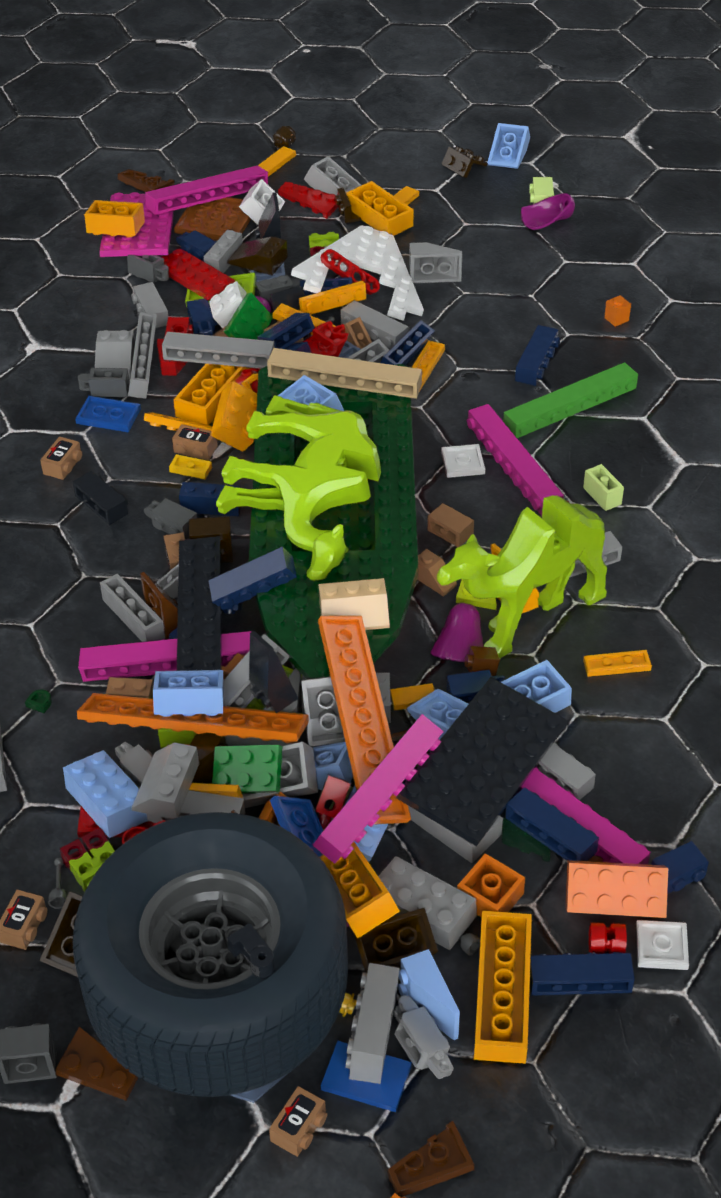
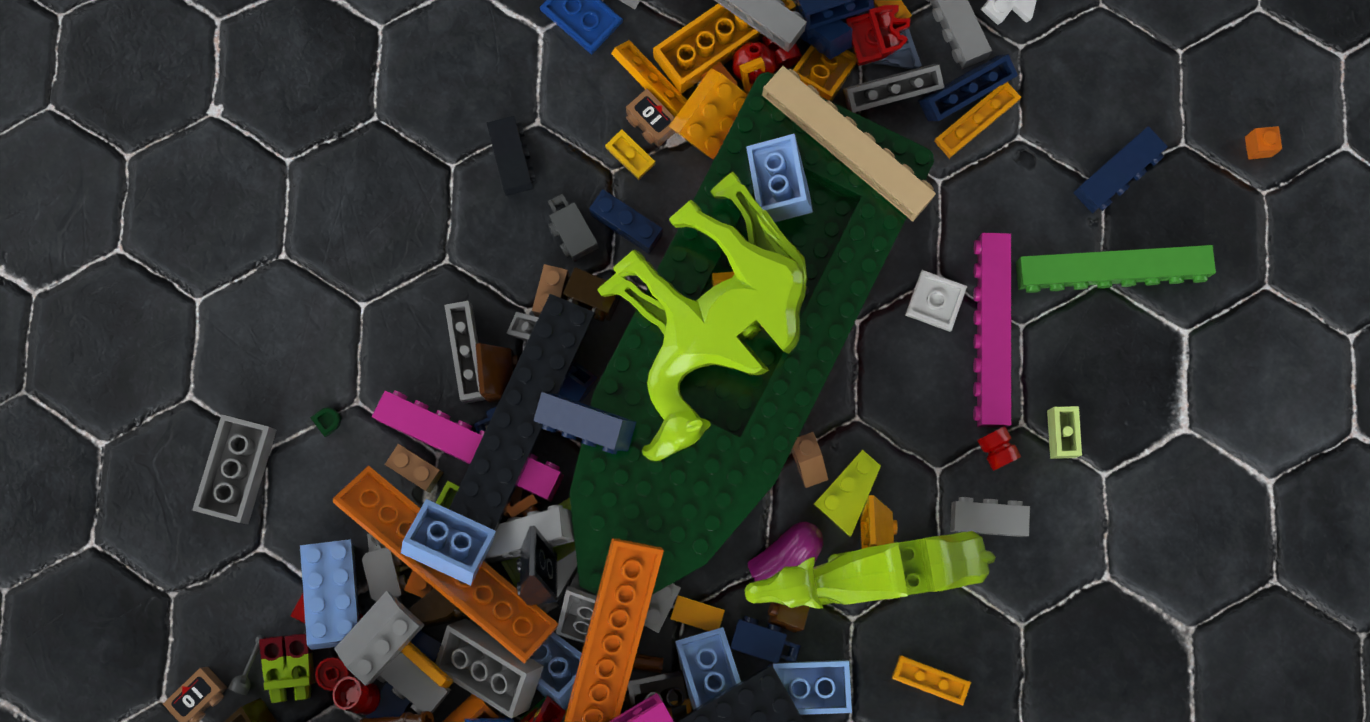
camera: 25 degrees right, 35 degrees up
medium nougat brick [40,436,82,480] -> none
green plate [212,745,283,793] -> none
tan slope [319,578,390,630] -> none
medium nougat slope [344,317,372,349] -> none
medium nougat brick [427,503,474,547] -> none

